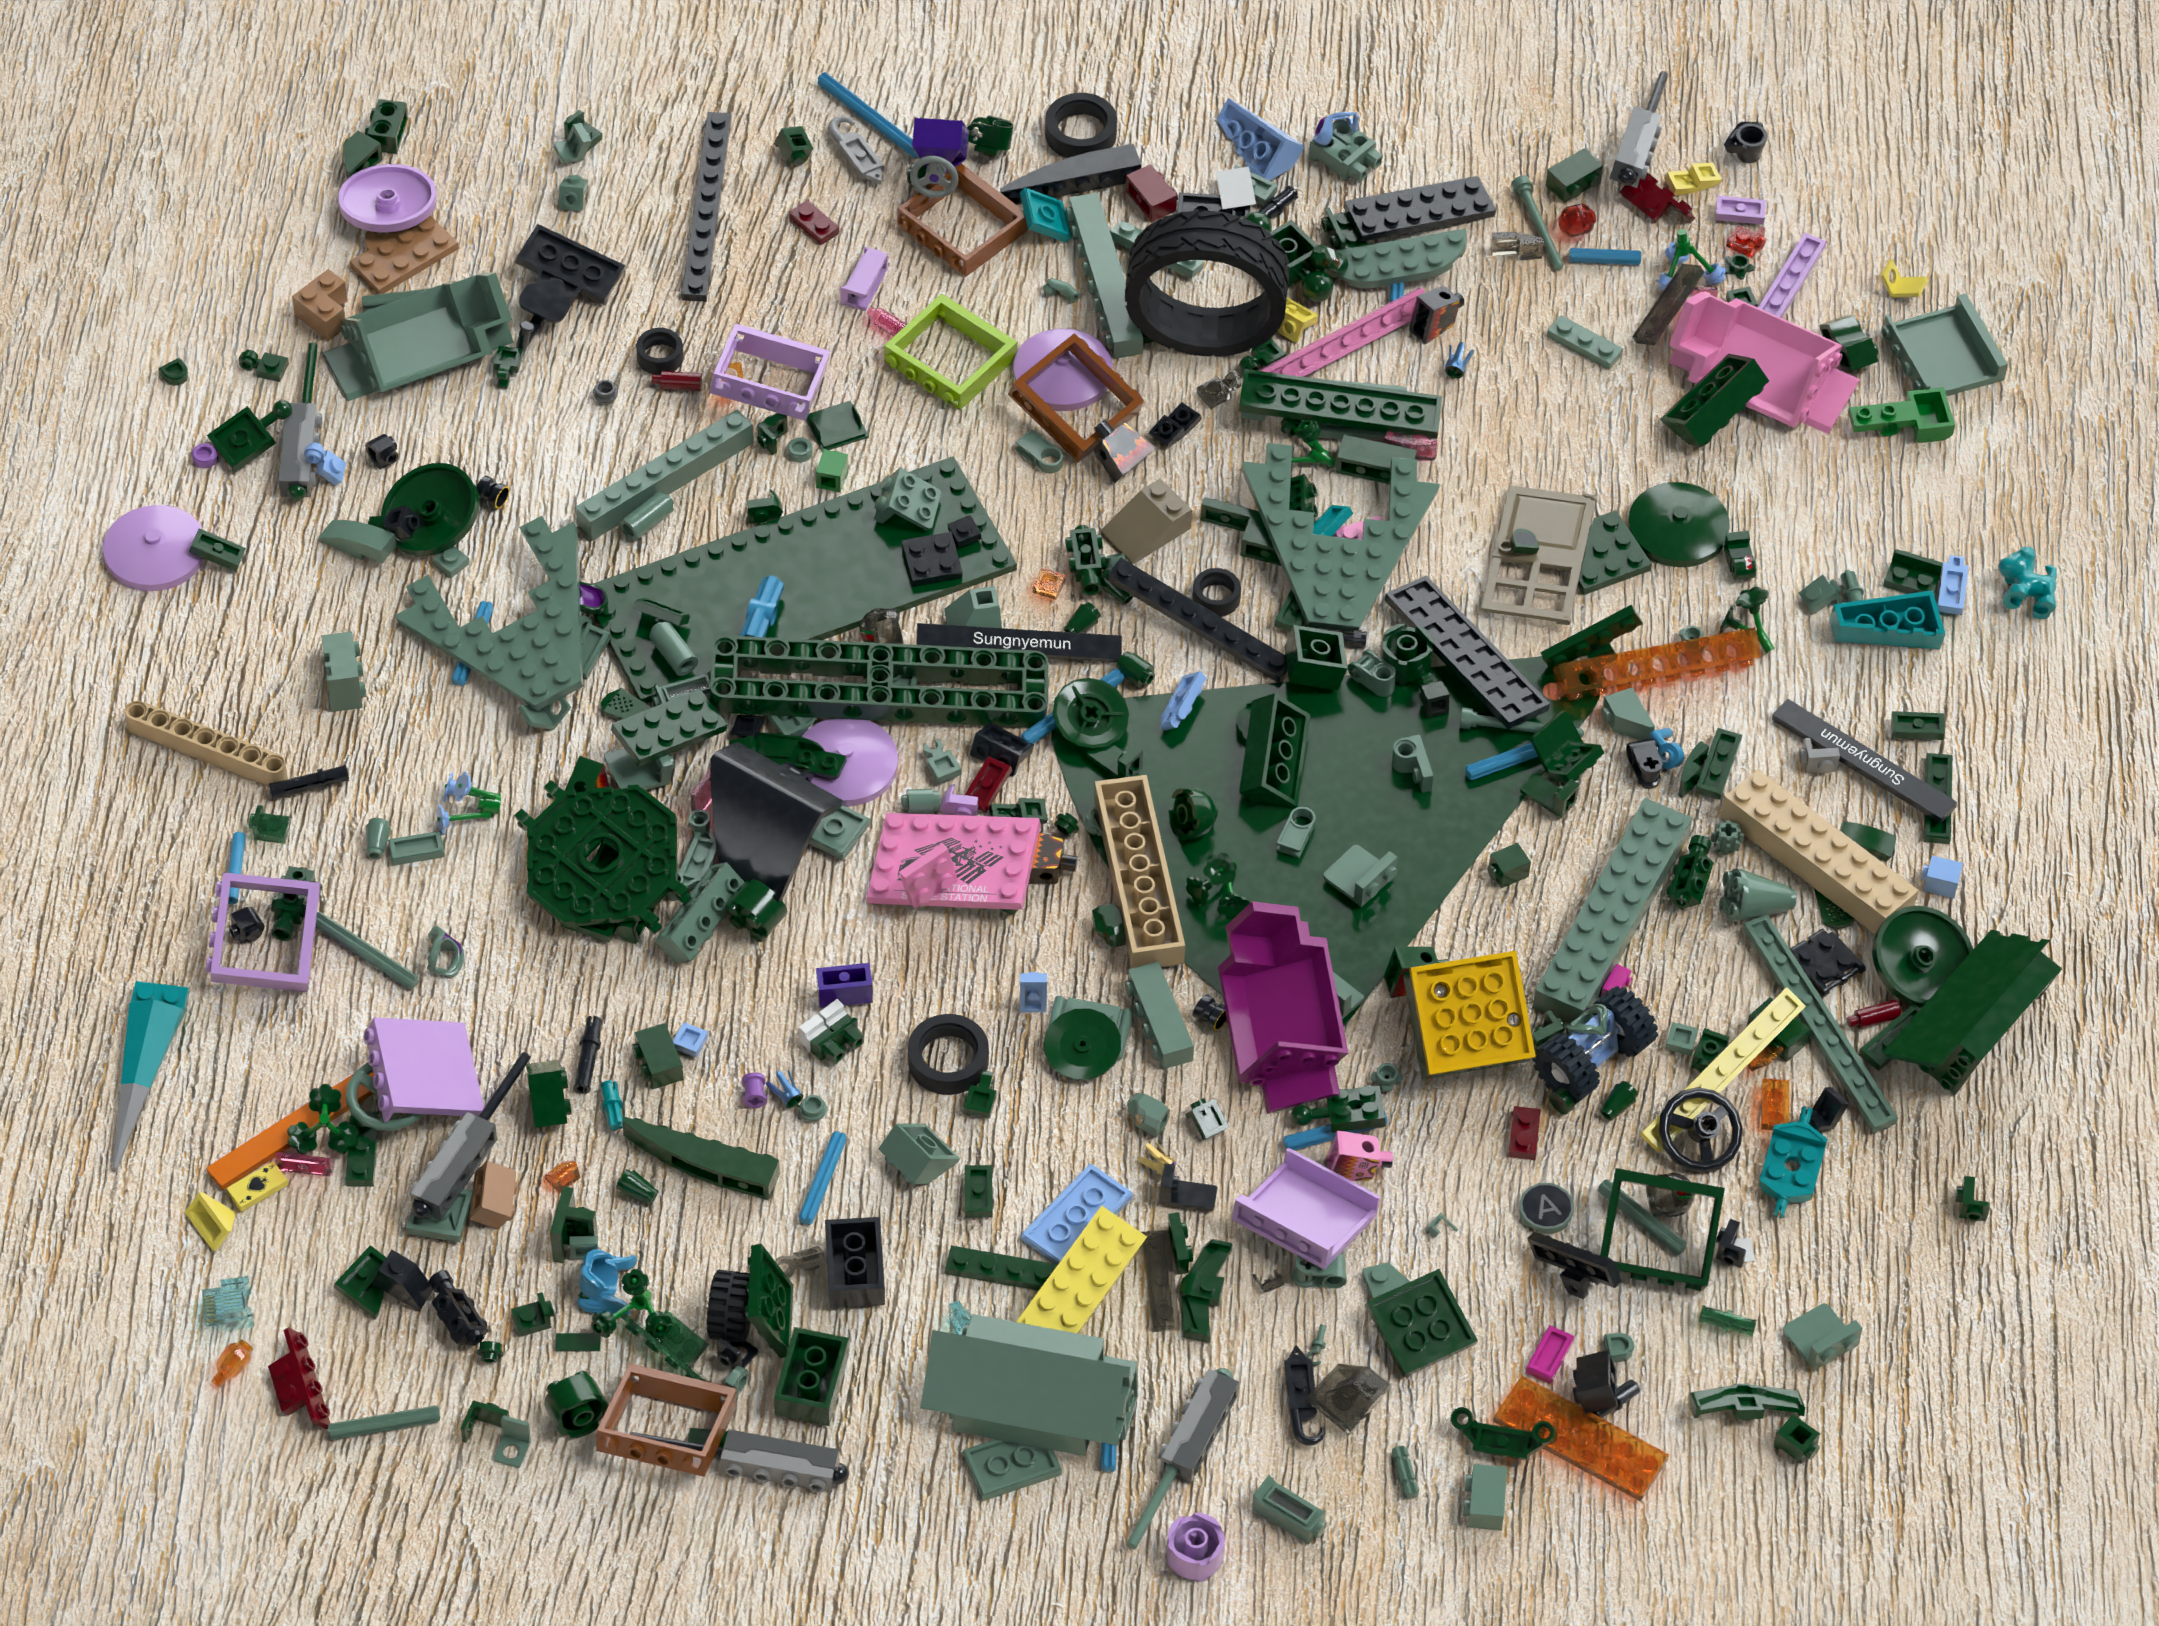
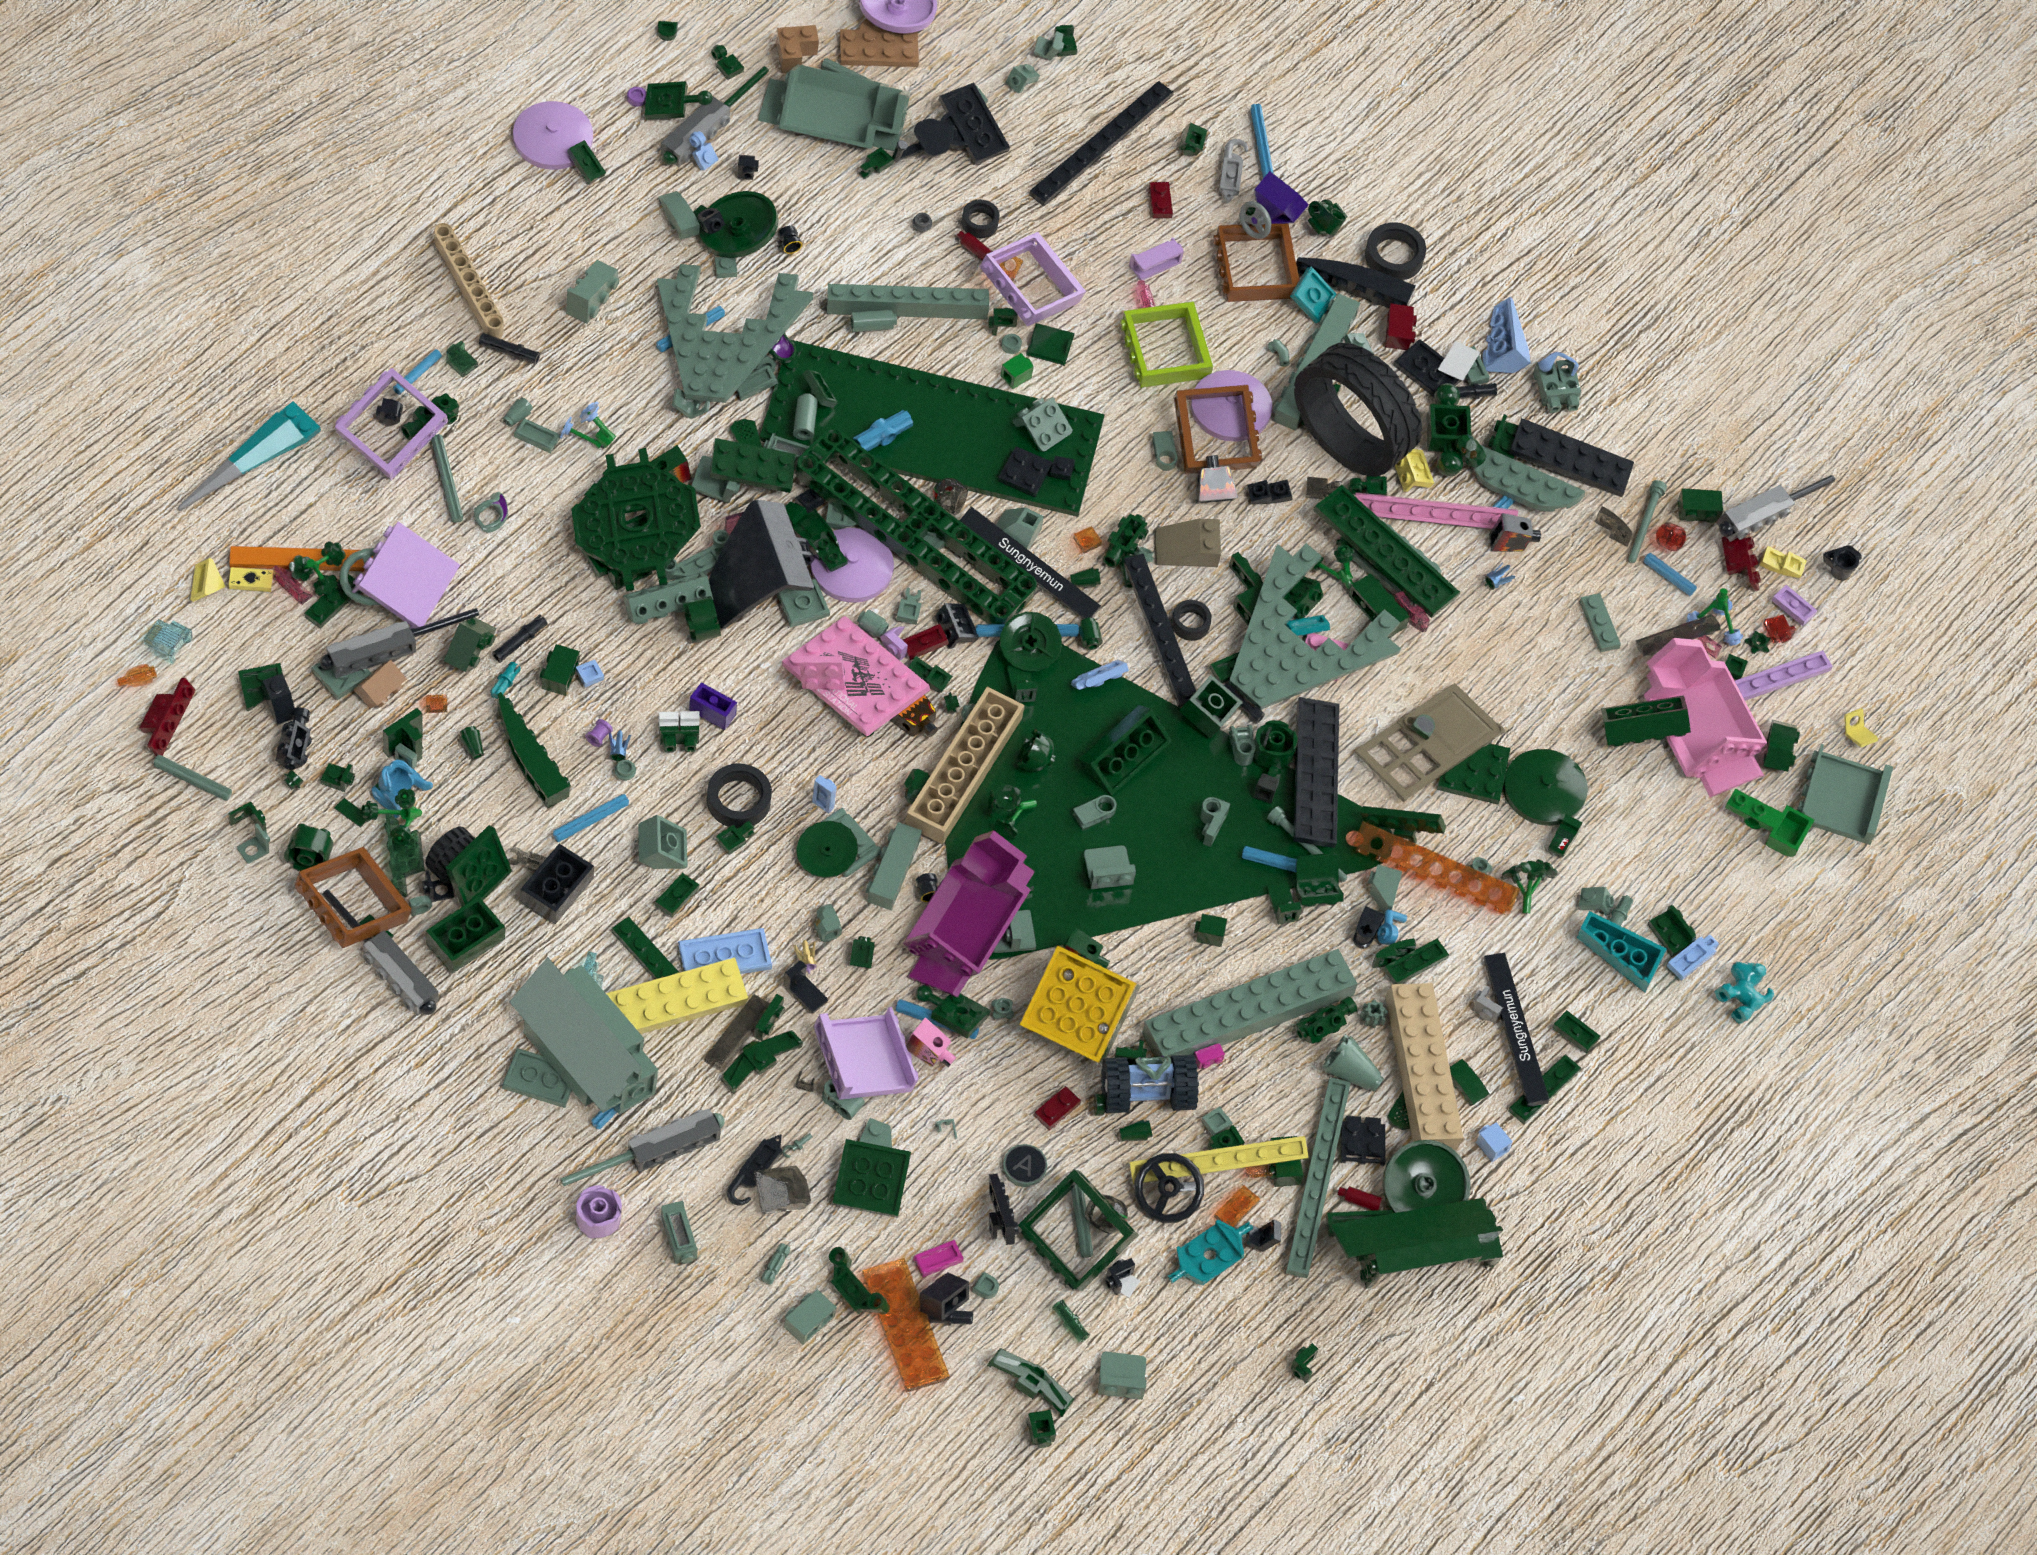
camera: 30 degrees right, 5 degrees up
dark green plate [746,489,783,524] -> none

